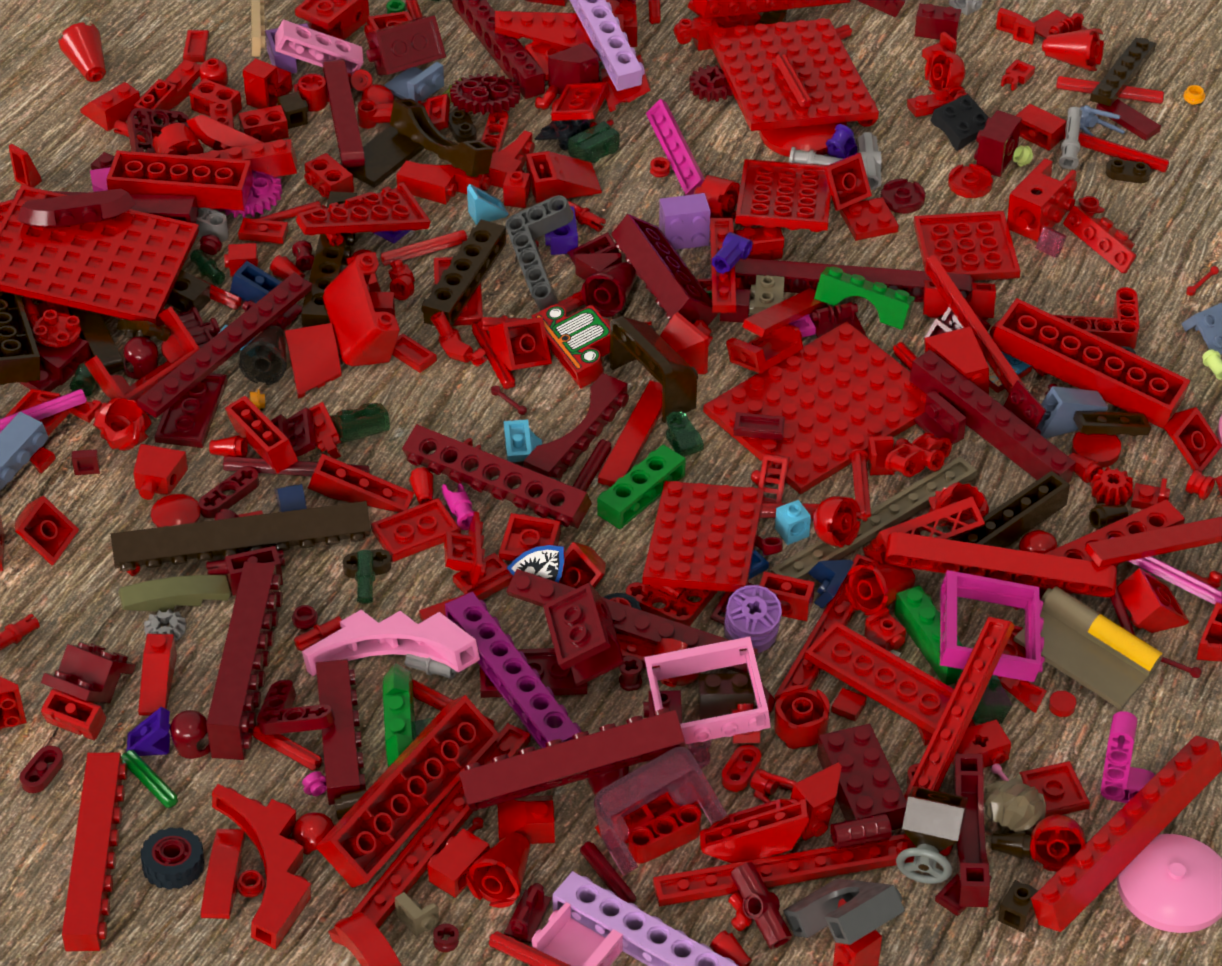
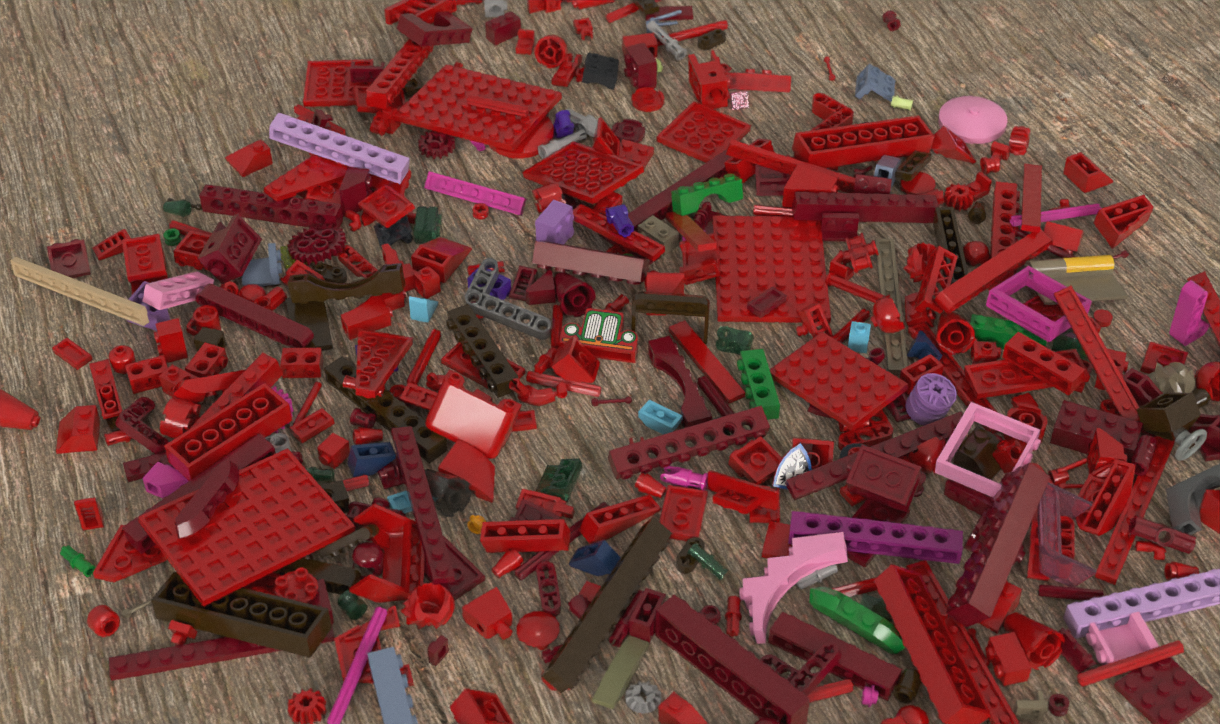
camera: 50 degrees left, 0 degrees up
none -> red brick [1002,332,1085,396]

